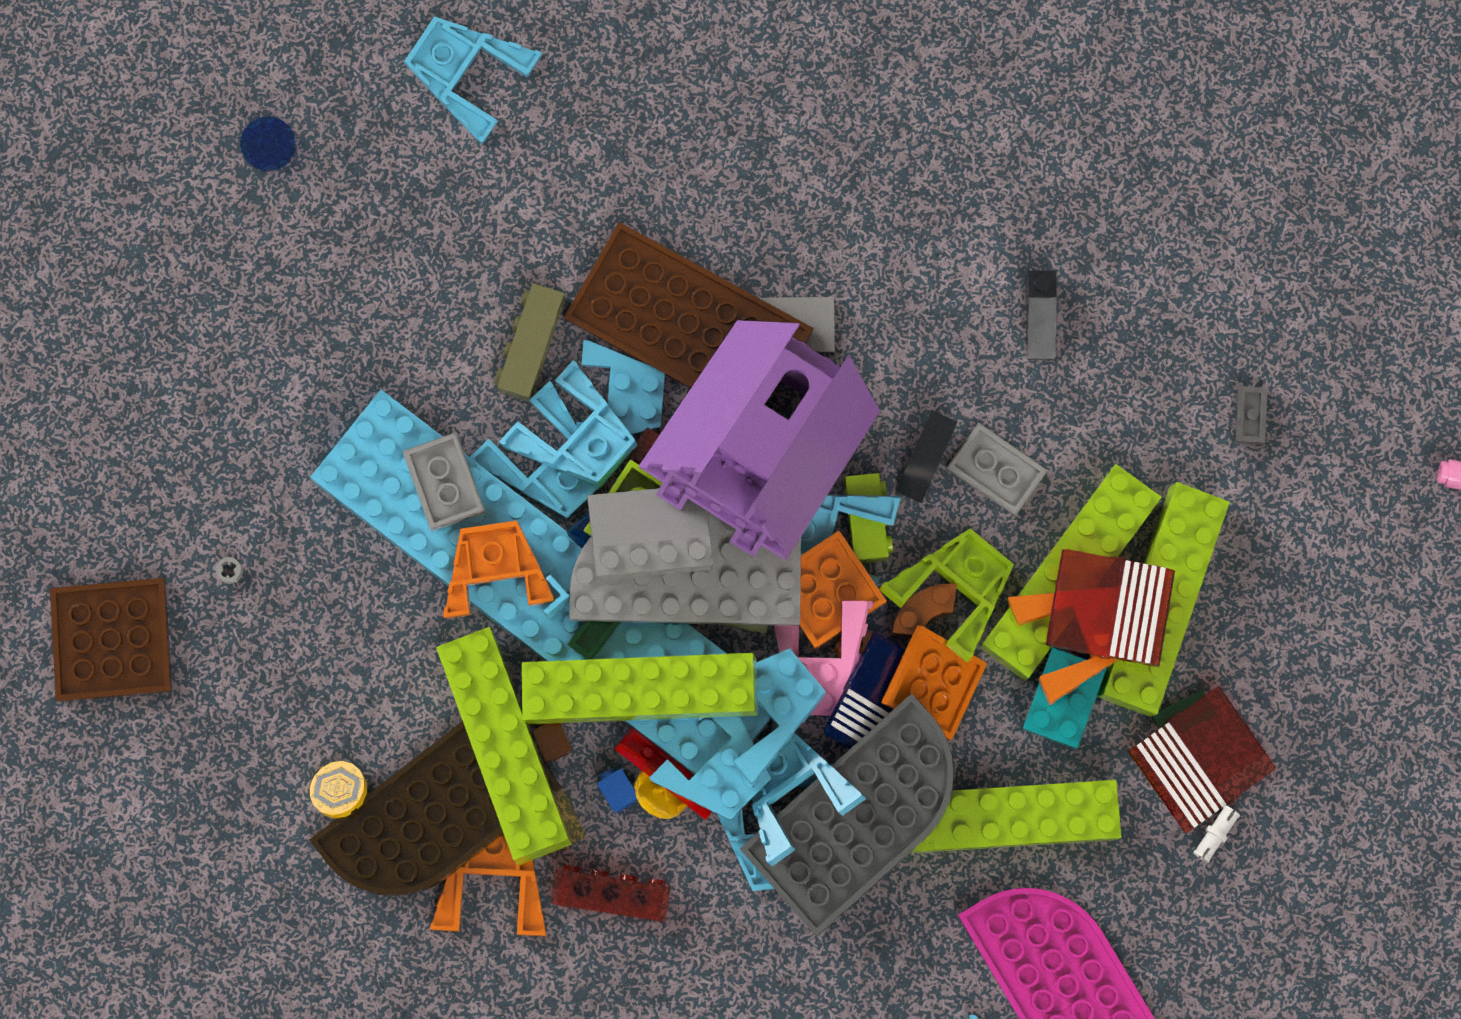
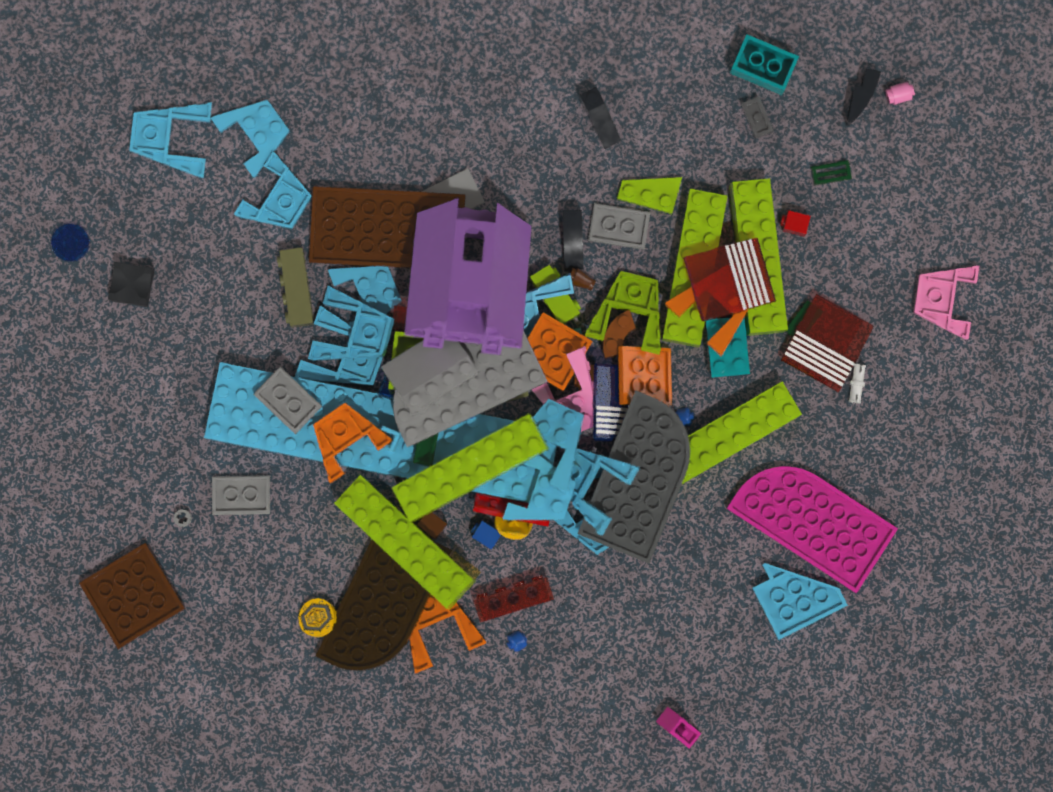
camera: 25 degrees left, 5 degrees up
none -> black brick [108,262,154,307]
none -> medium azure wing [211,100,290,178]
none -> light grey tile [212,476,270,515]
none -> medium azure wing [234,152,312,229]
none -> blue piece [507,631,527,652]
none -> reddish brown cone [569,267,596,291]
none -> lime wing [617,177,682,214]
none -> blue piece [675,408,694,427]
none -> teal brick [730,34,799,95]
none -> red brick [780,210,811,237]
none -> dark green tile [811,160,852,186]
none -> black slope [846,68,881,126]
none -> bright pink wing [913,266,979,340]

